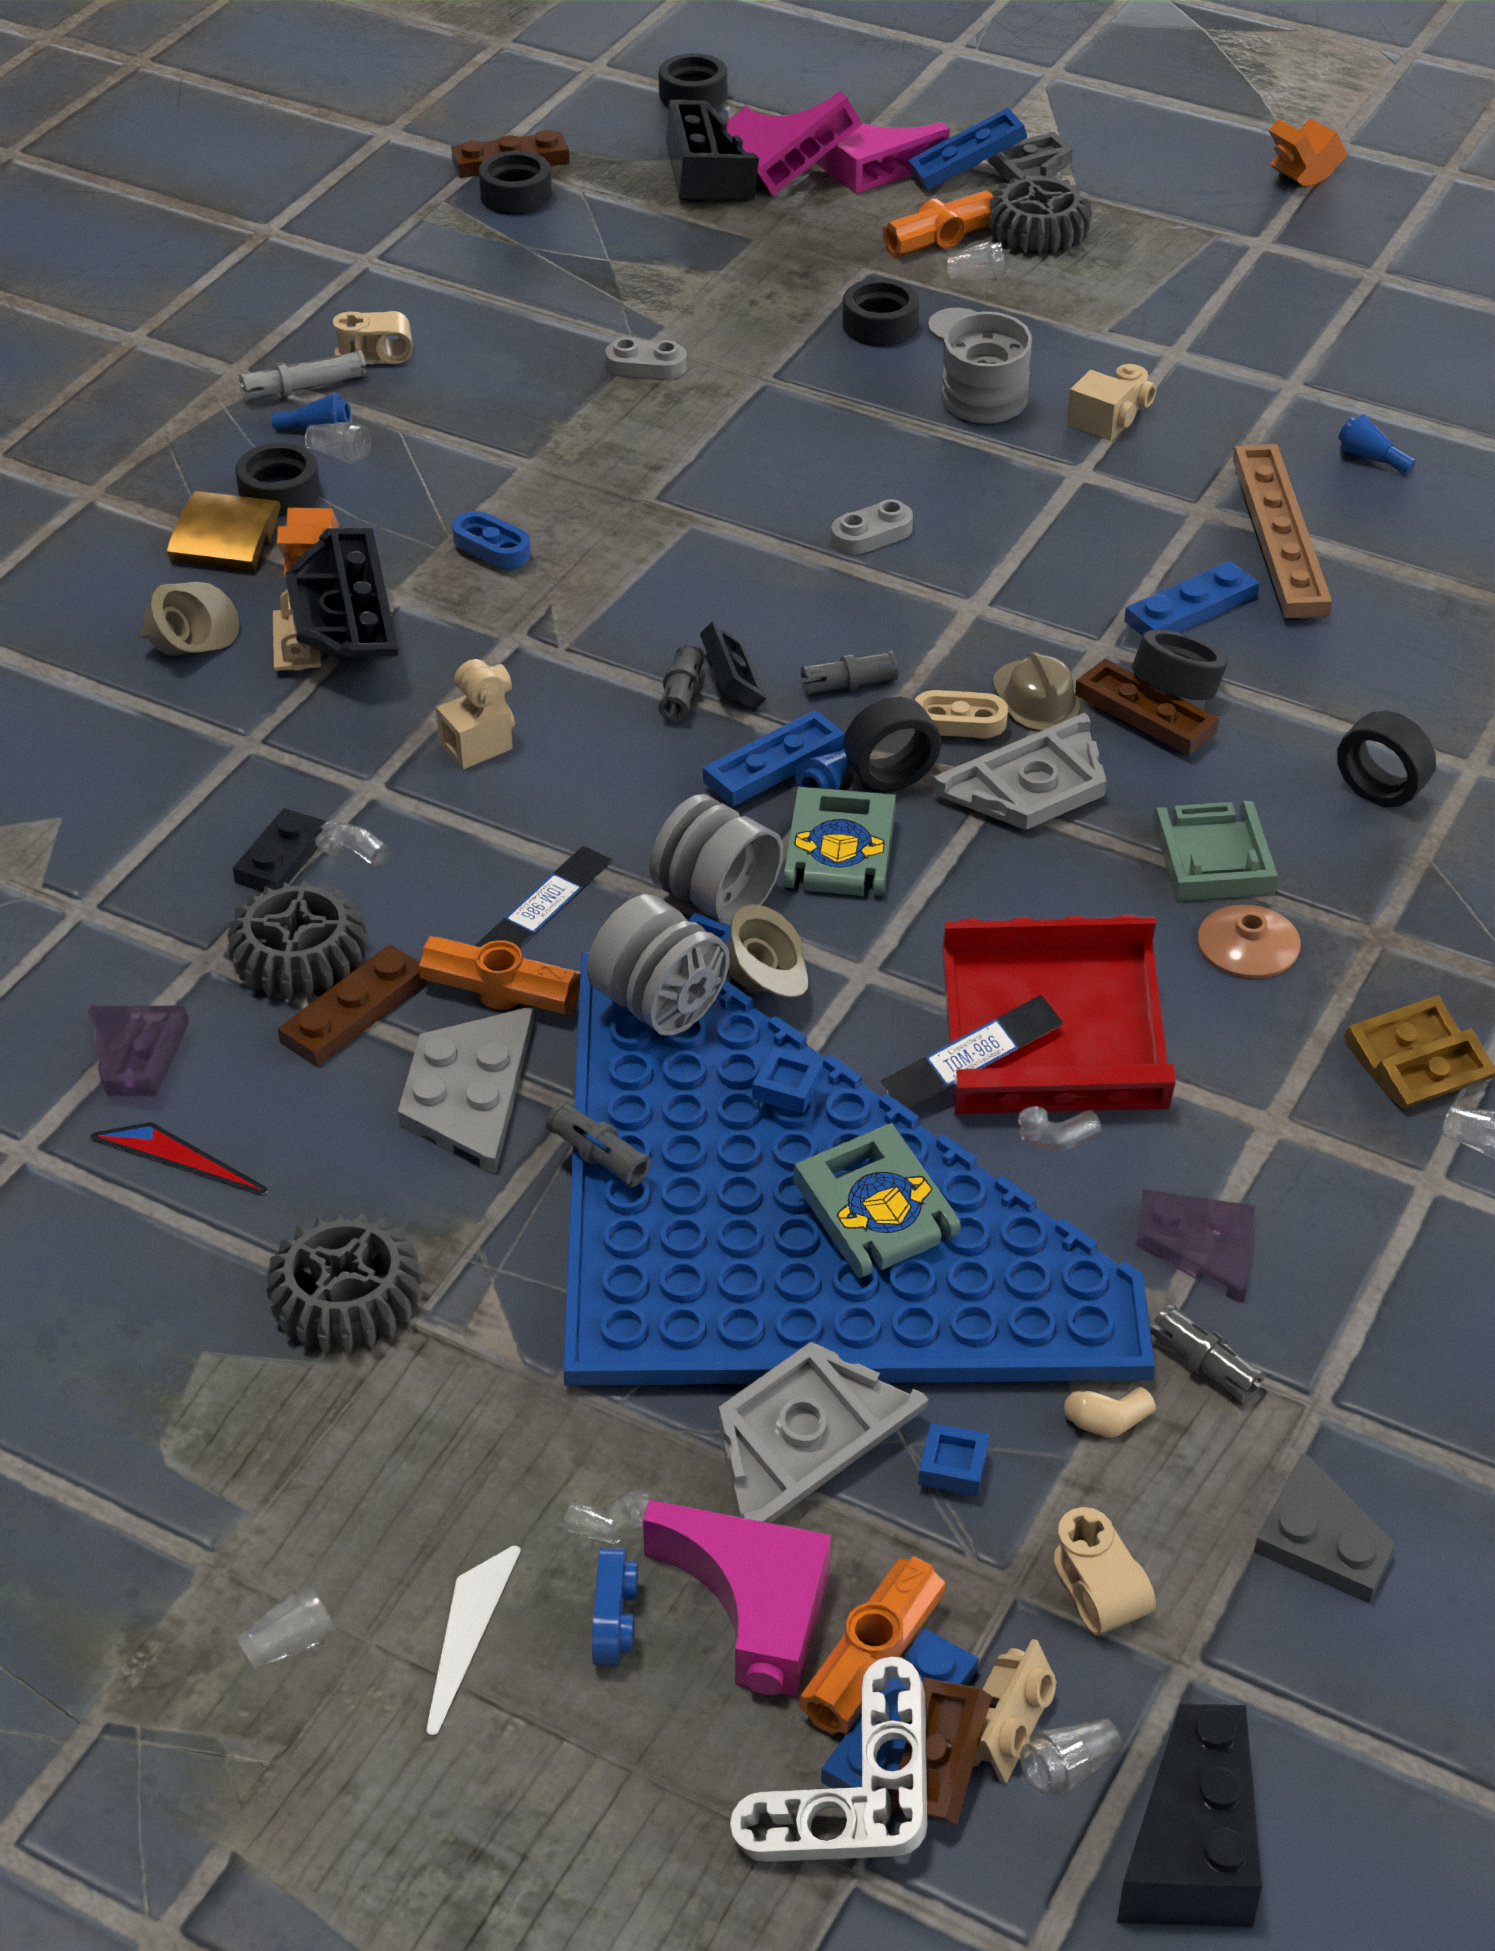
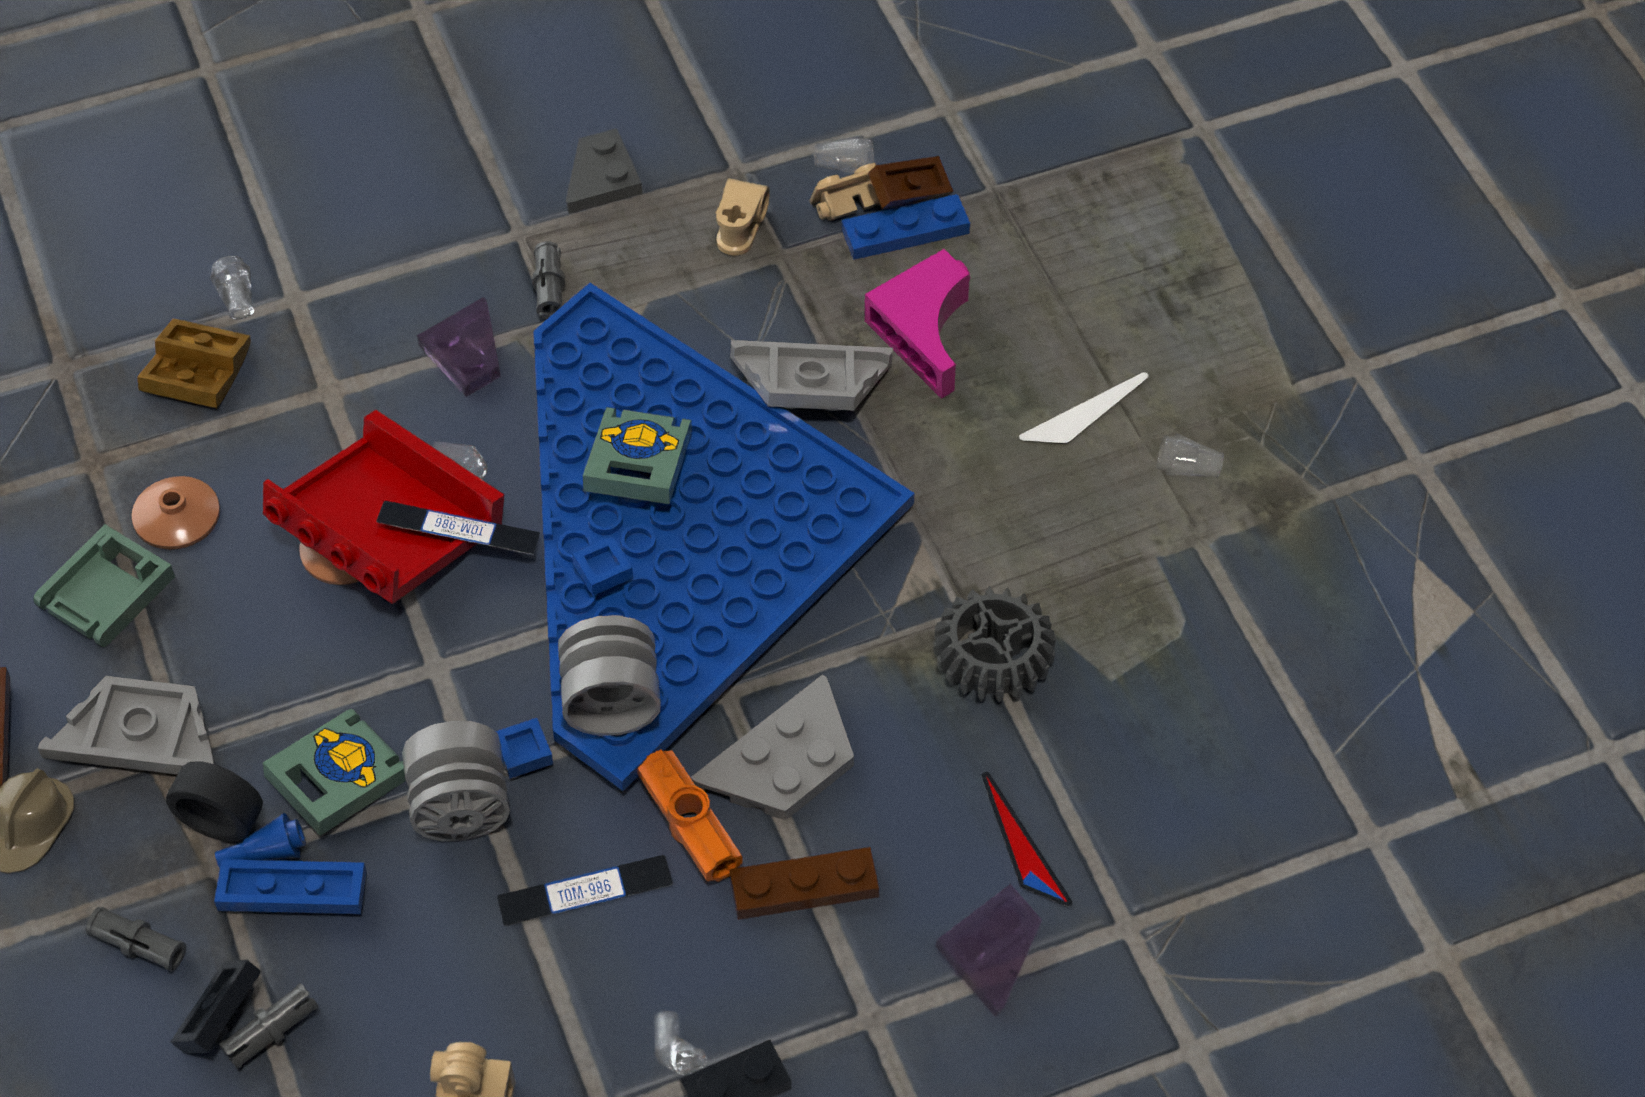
camera: 140 degrees left, 10 degrees up
dark grey gear [227,879,367,1001] -> none
dark grey pin [546,1100,651,1187] -> none
clear arm [564,1489,655,1544] -> none
blue plate [592,1547,638,1666] -> none
dark tan piece [725,904,808,998] -> none
white beam [730,1657,928,1862] -> none
orange piece [799,1556,946,1735] -> none
tan plate [915,690,1008,739] -> none
blue plate [918,1423,990,1496] -> none
tan arm [1064,1387,1156,1438] -> none
black wedge [1117,1703,1262,1928] -> none

